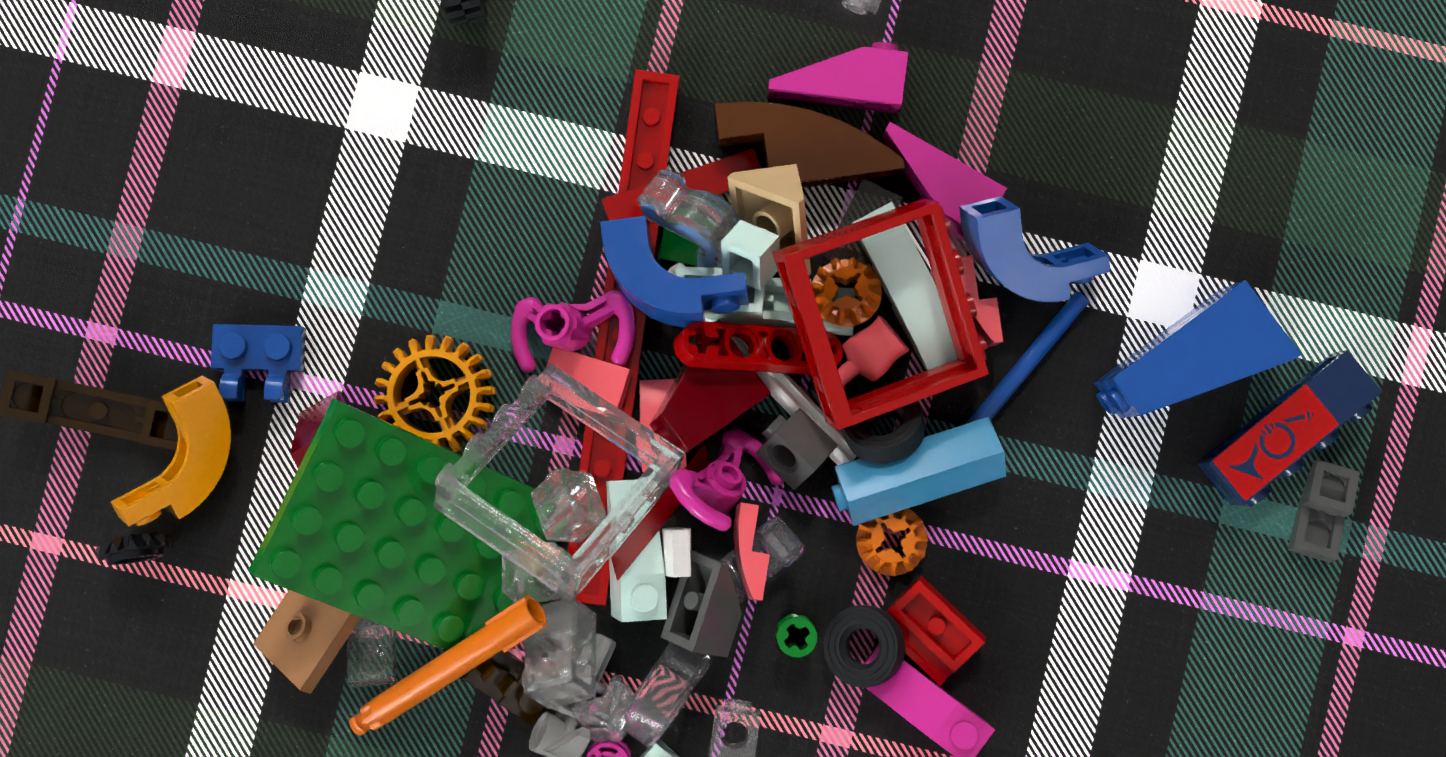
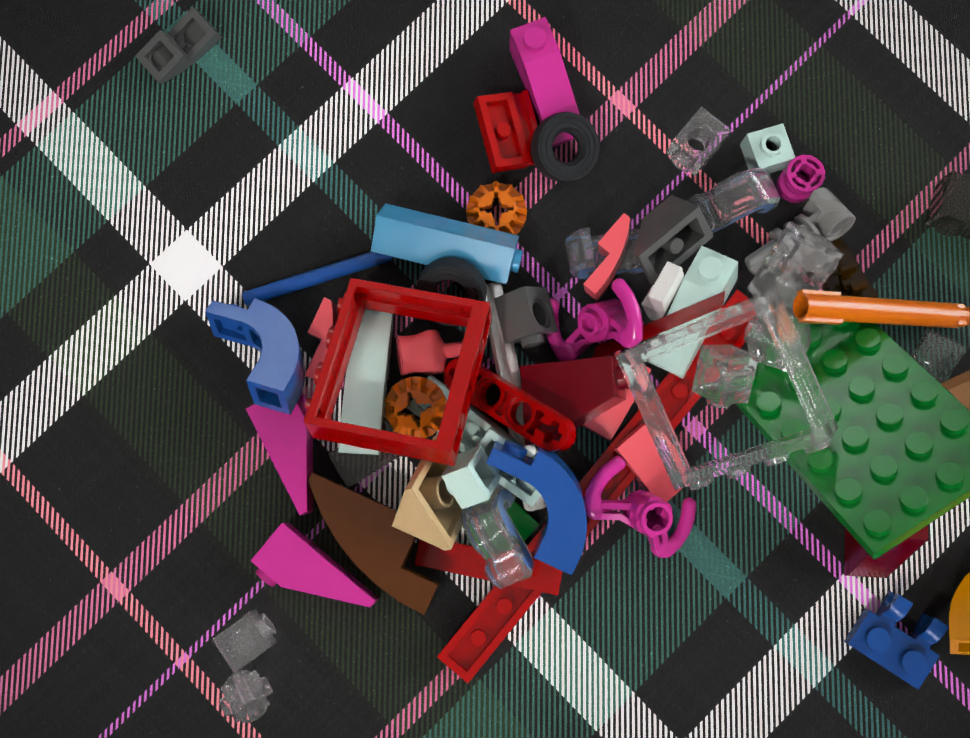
camera: 145 degrees left, 5 degrees down
light orange gear [374,335,496,452] -> none
clear piece [572,675,632,743] -> none
green bush [776,613,817,658] -> none
blue slope [1094,280,1301,418] -> none
brick [1197,350,1382,507] -> none

